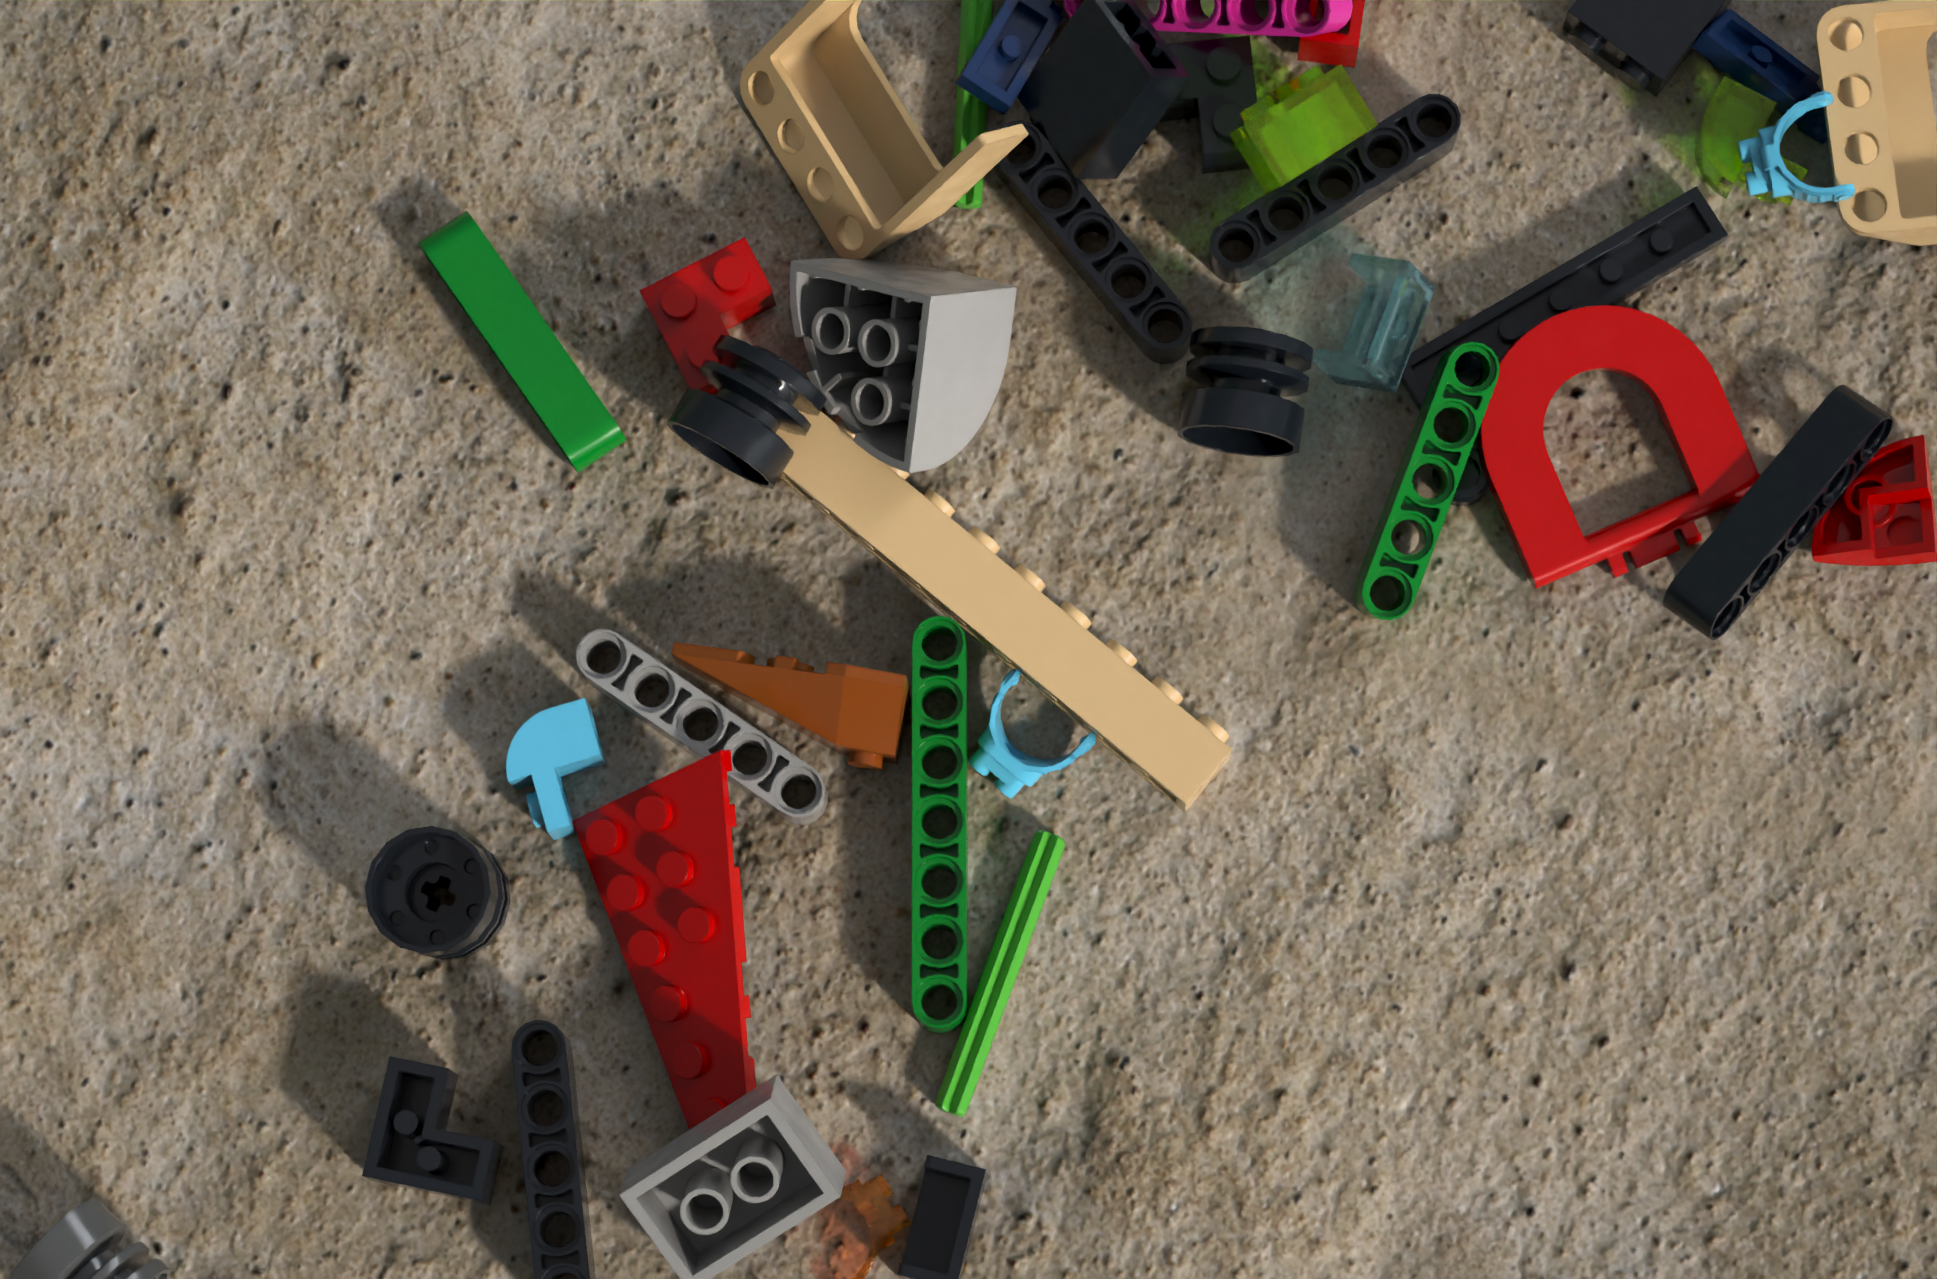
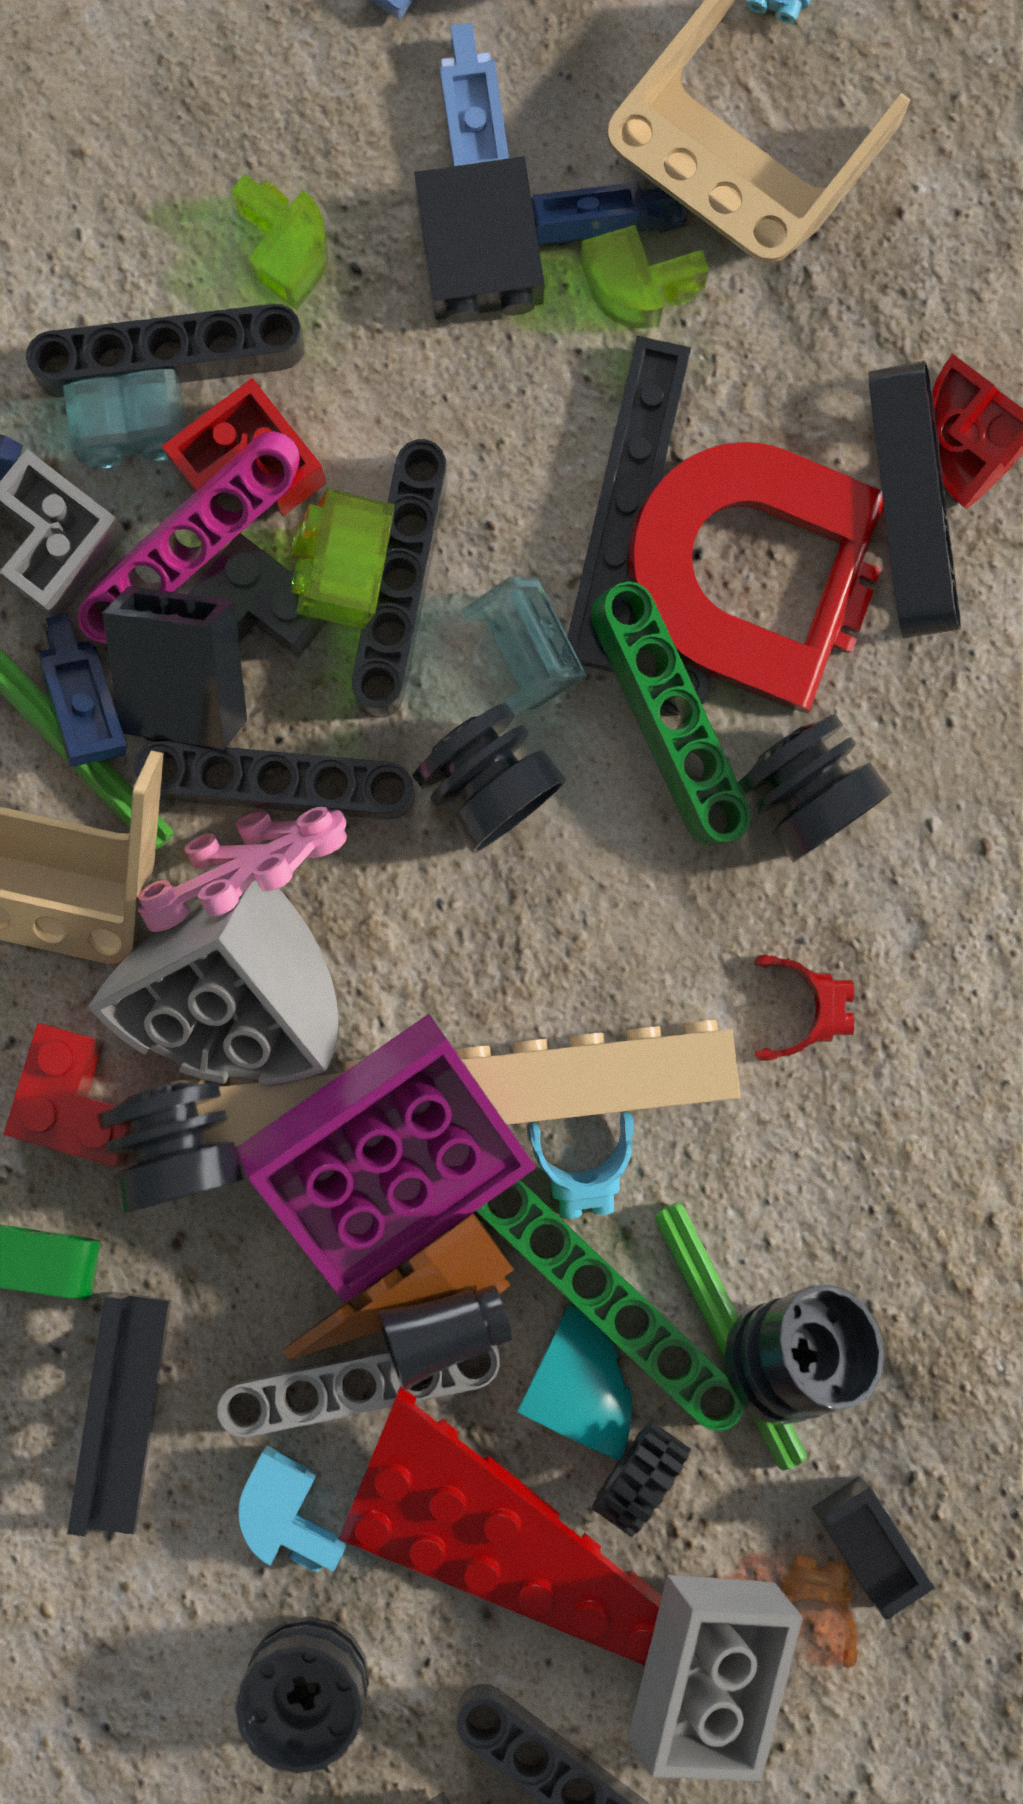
camera: 60 degrees left, 5 degrees up
medium azure helmet [1737,91,1855,203] -> none
none -> black fence [67,1292,172,1537]
none -> bright pink plant [138,807,347,932]
none -> magenta slope [236,1013,537,1303]
none -> black plant [377,1285,512,1391]
none -> teal brick [517,1303,632,1461]
none -> black tyre [592,1421,691,1537]
none -> black wheel [724,1284,884,1426]
none -> black wheel [738,714,892,863]
none -> red helmet [754,955,855,1061]

